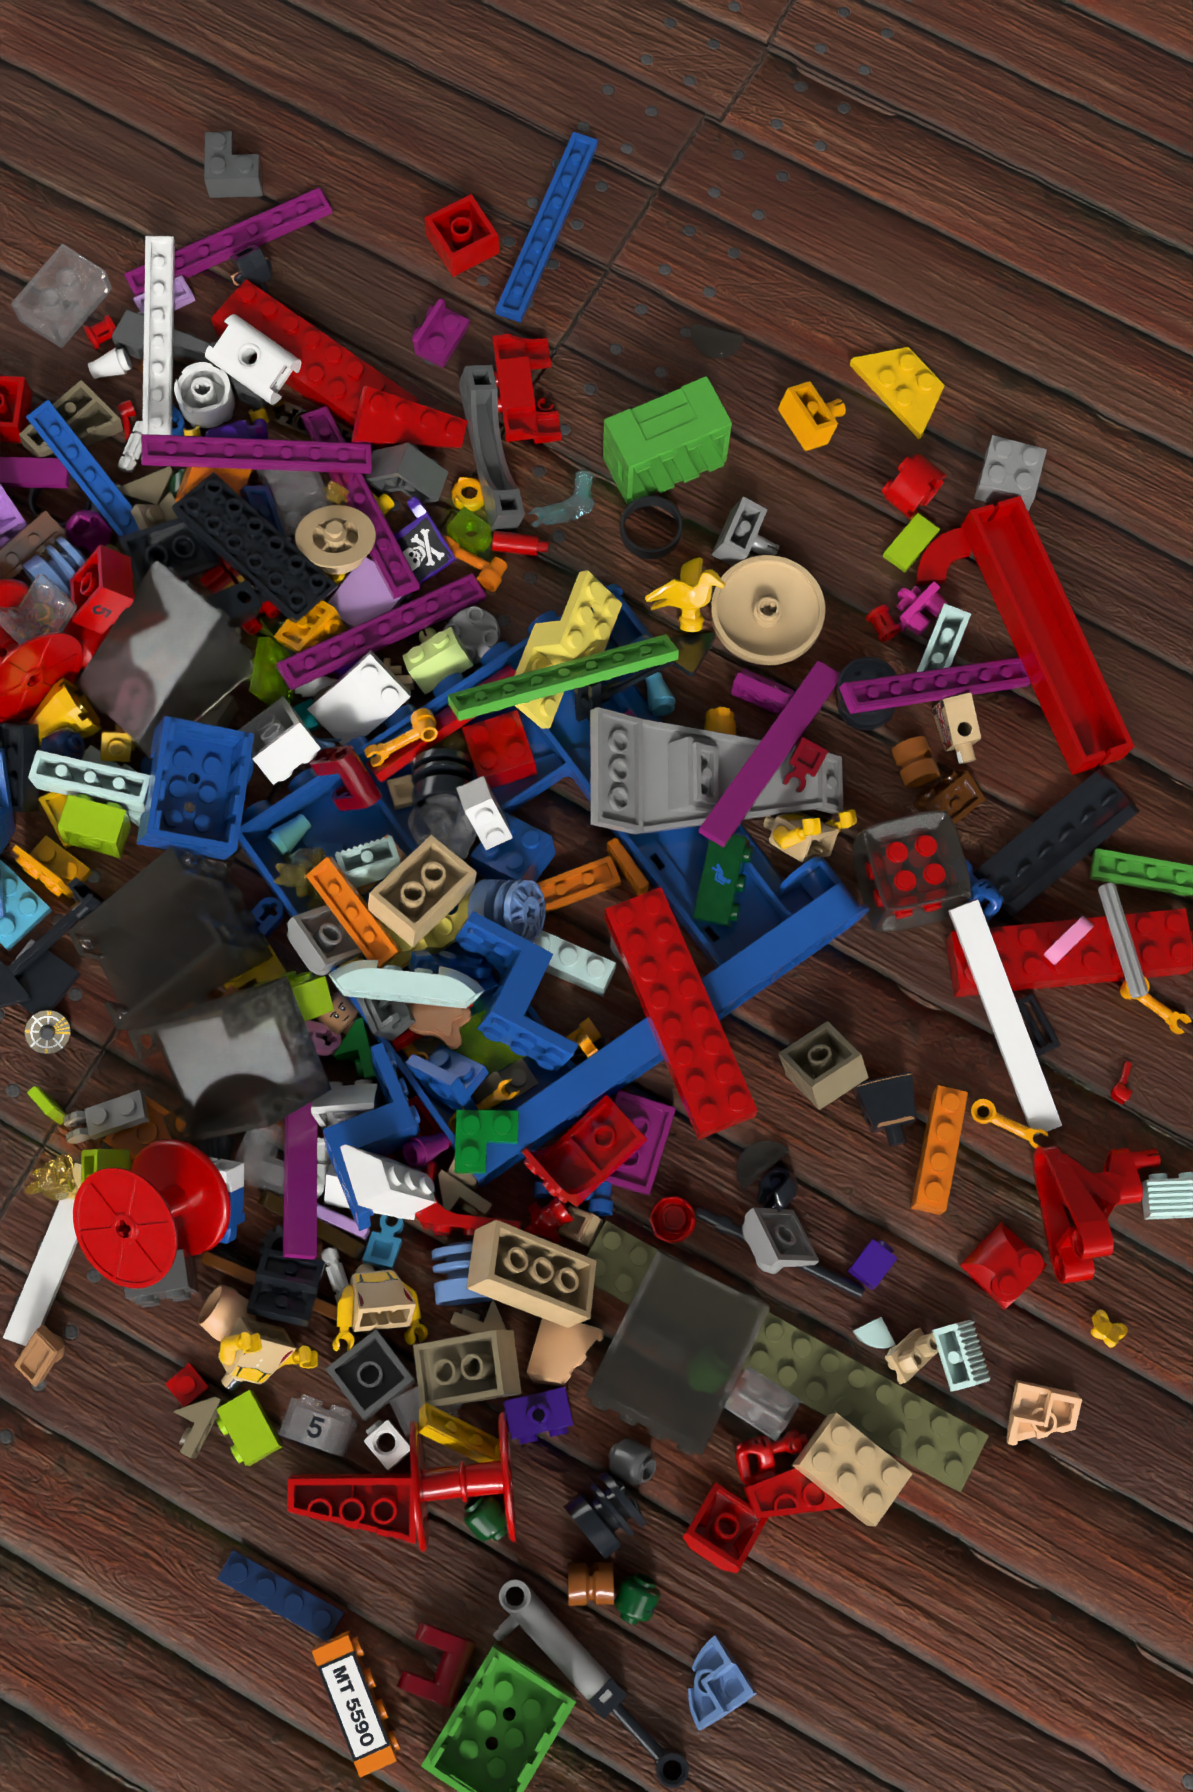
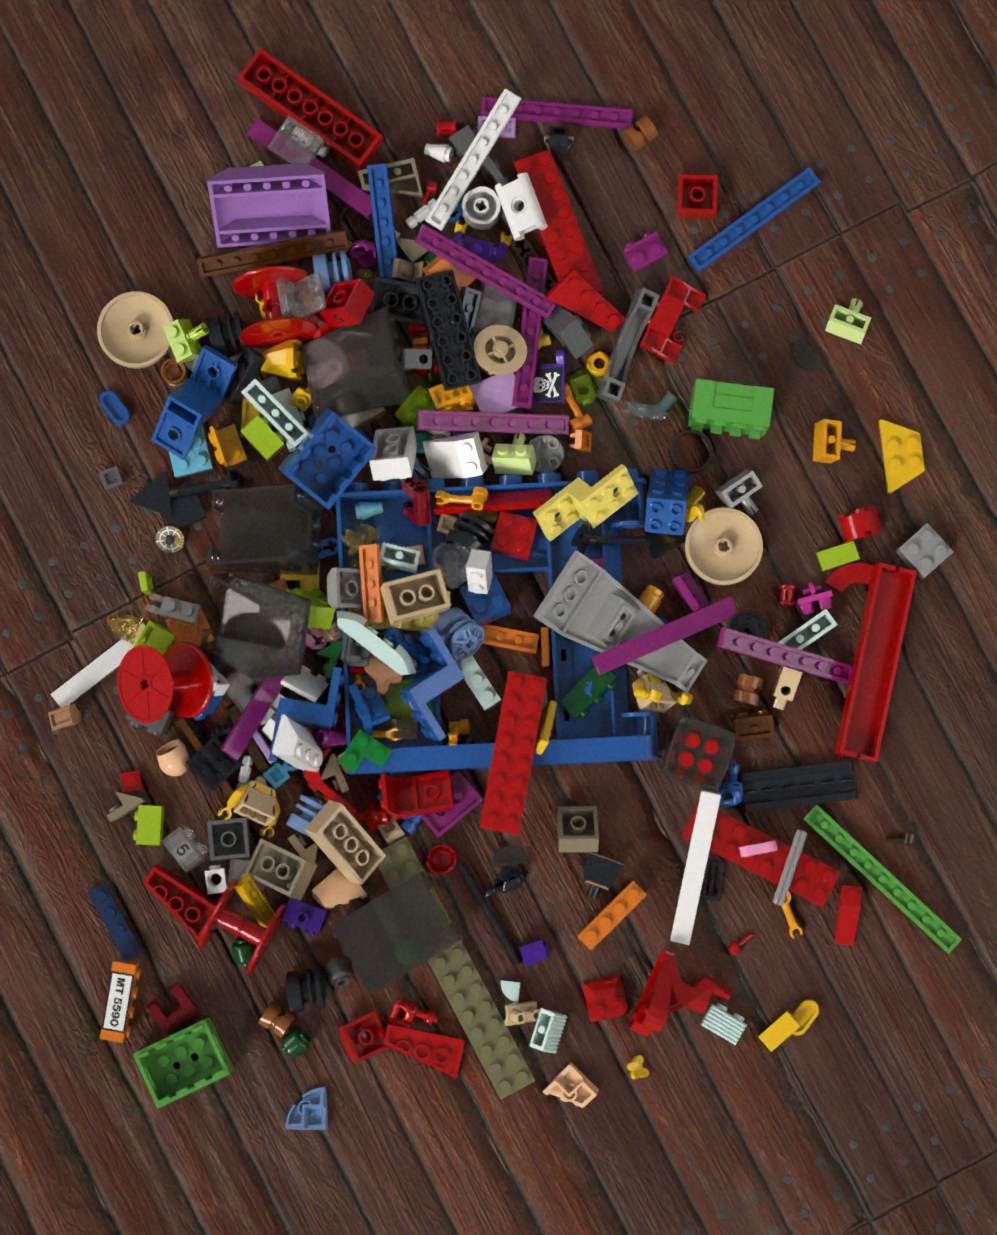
camera: 40 degrees right, 10 degrees up
clear brick [11,243,112,348] -> none
dark blue head [40,727,85,760] -> none
dark grey brick [204,131,263,198] -> none
torso [218,1316,318,1391] -> none
clear yellow plate [323,481,350,505] -> none
bright green plate [448,634,679,721] -> none
red cylinder [492,530,549,556] -> none
light grey piece [493,1579,689,1788] -> none
medium azure cone [645,672,676,717] -> none
clear brick [723,1366,801,1441] -> none
light grey slope [742,1207,819,1274] -> none
dark red plate [782,737,829,793] -> none
tan brick [792,1413,913,1526] -> none
light orange brick [971,1099,1048,1149] -> none
none -> yellow tile [534,700,557,755]
none -> orange tile [569,430,592,452]
none -> dark orange wheel [623,115,659,151]
none -> blue bracket [645,468,690,535]
none -> yellowish green brick [825,298,871,344]

